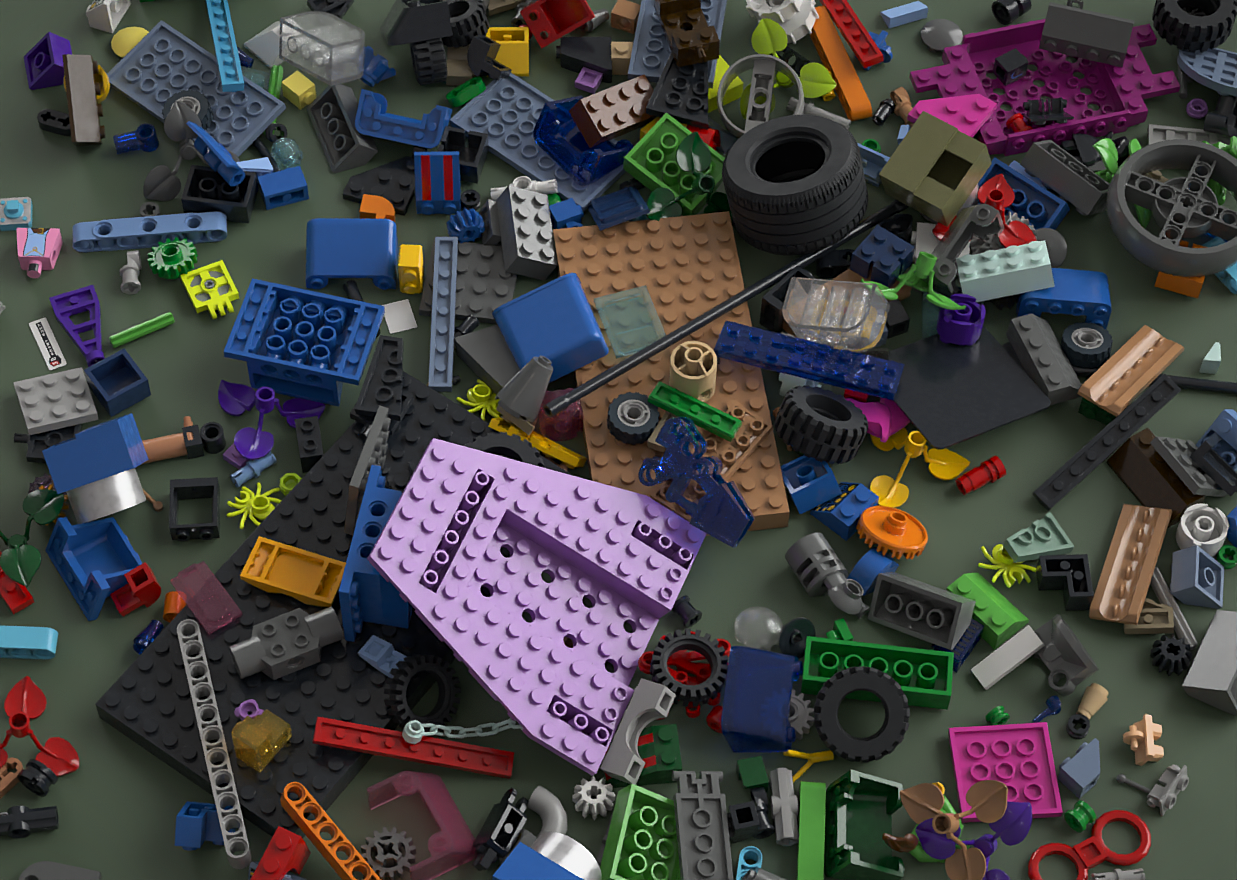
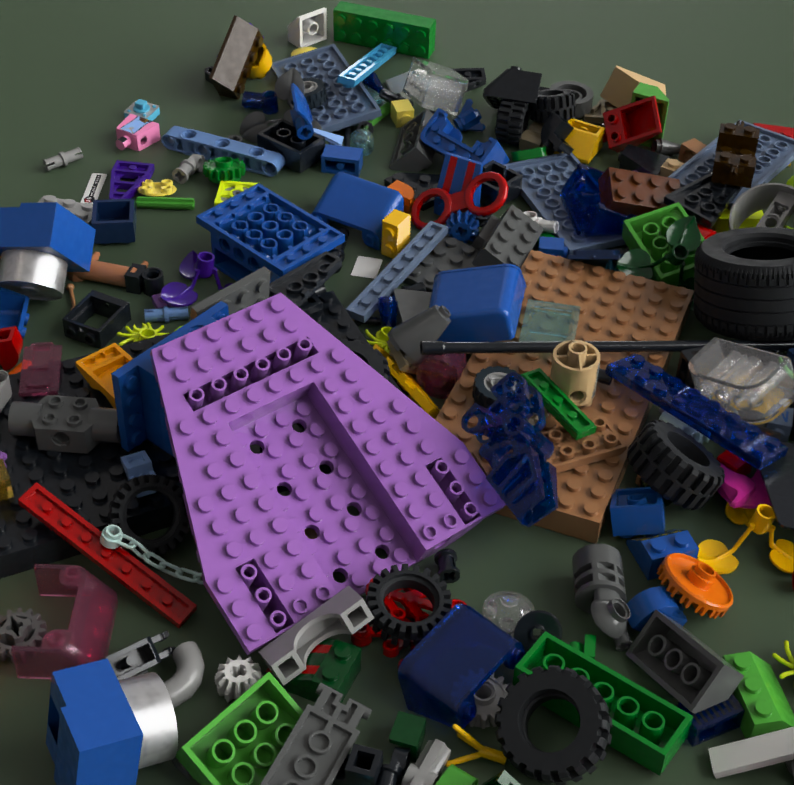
camera: 30 degrees right, 15 degrees down
none -> light yellow dish [137,179,177,197]
none -> clear blue cone [377,296,398,327]
none -> black axle [379,88,414,106]
none -> red bar [410,171,509,230]

